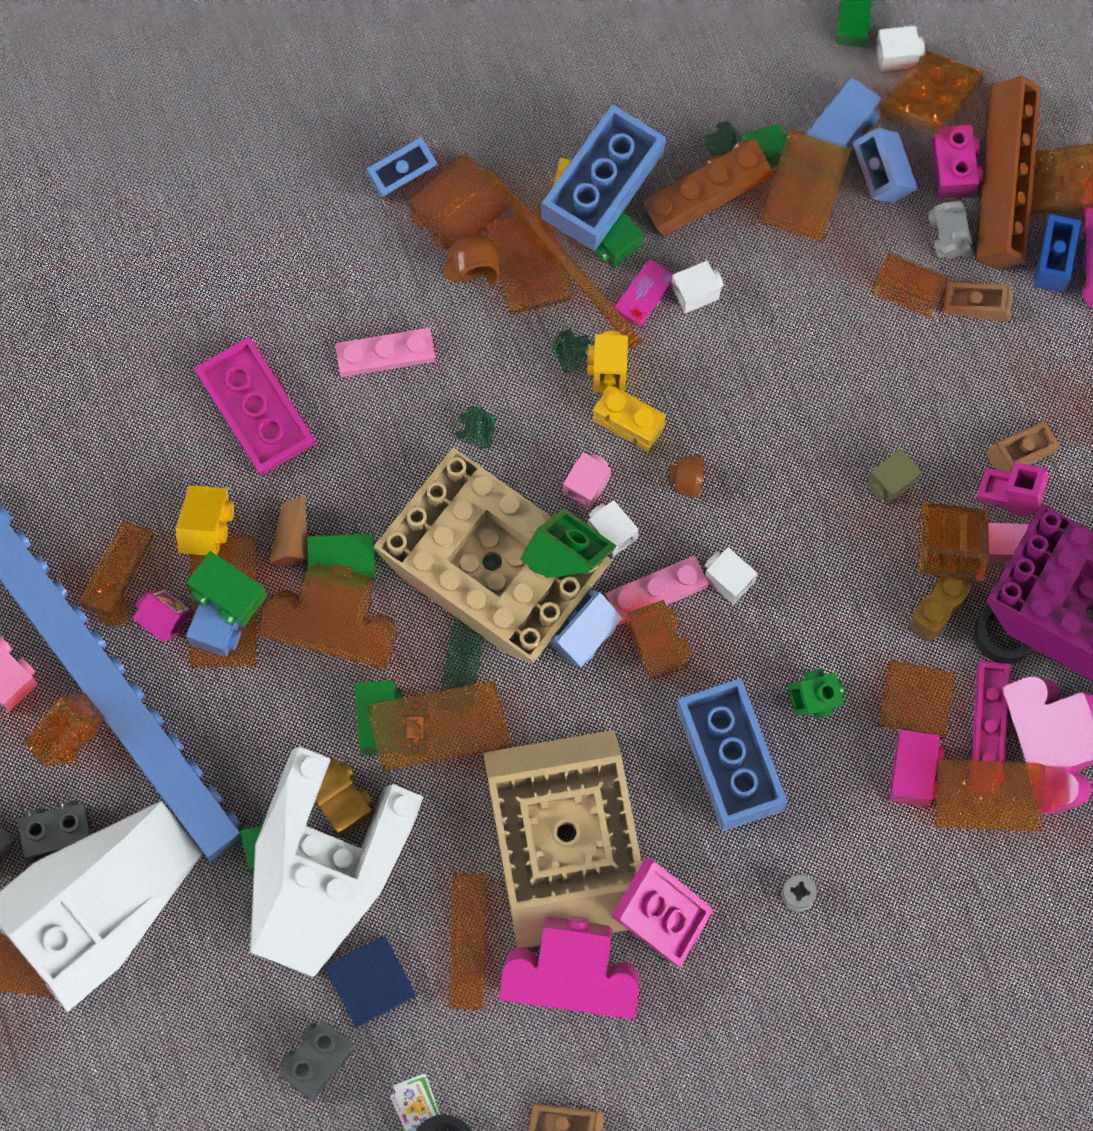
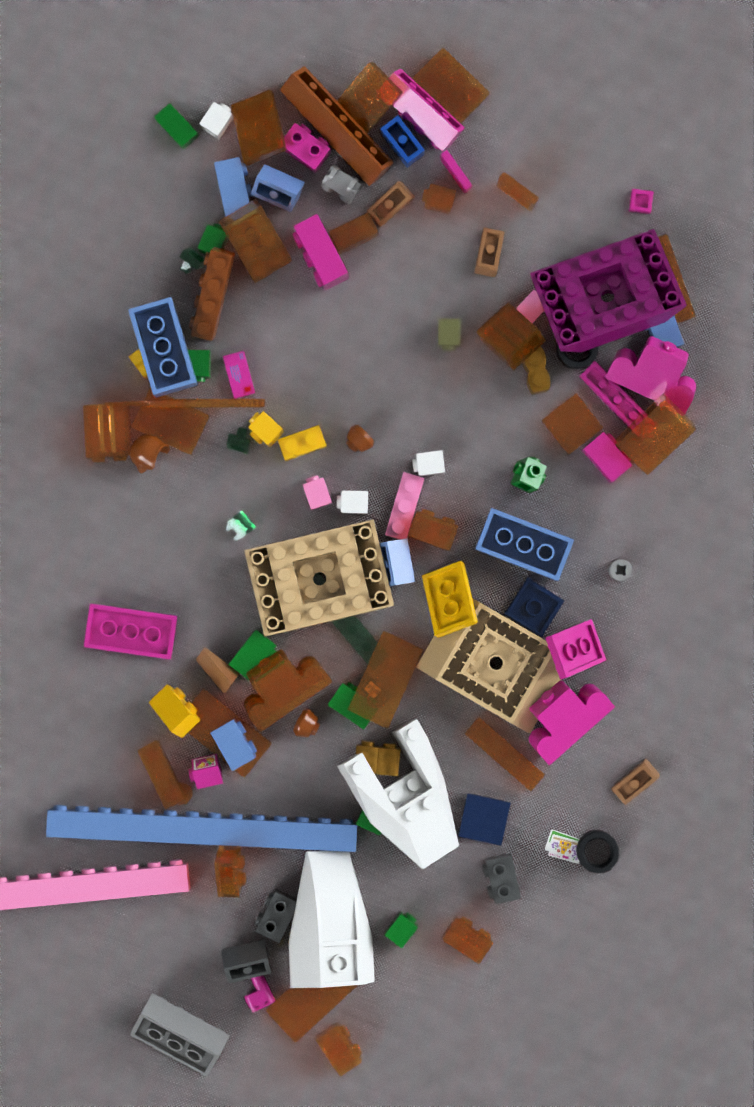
camera: 50 degrees left, 15 degrees up
green brick [186,551,267,628] -> none
bright pink plate [335,328,436,377] -> none
medium blue brick [365,137,438,199] -> none
green slope [520,508,617,578] -> none
white brick [671,260,723,314] -> none
dark pink brick [977,462,1048,516] -> none
none -> dark pink brick [292,214,349,291]
none -> dark orange cone [293,709,321,738]
none -> green brick [384,911,418,949]
none -> clear orange brick [422,184,456,215]
none -> yellow plate [422,561,478,638]
none -> dark pink tile [440,150,473,194]
none -> clear orange brick [442,915,494,964]
none -> dark blue tile [504,577,564,638]

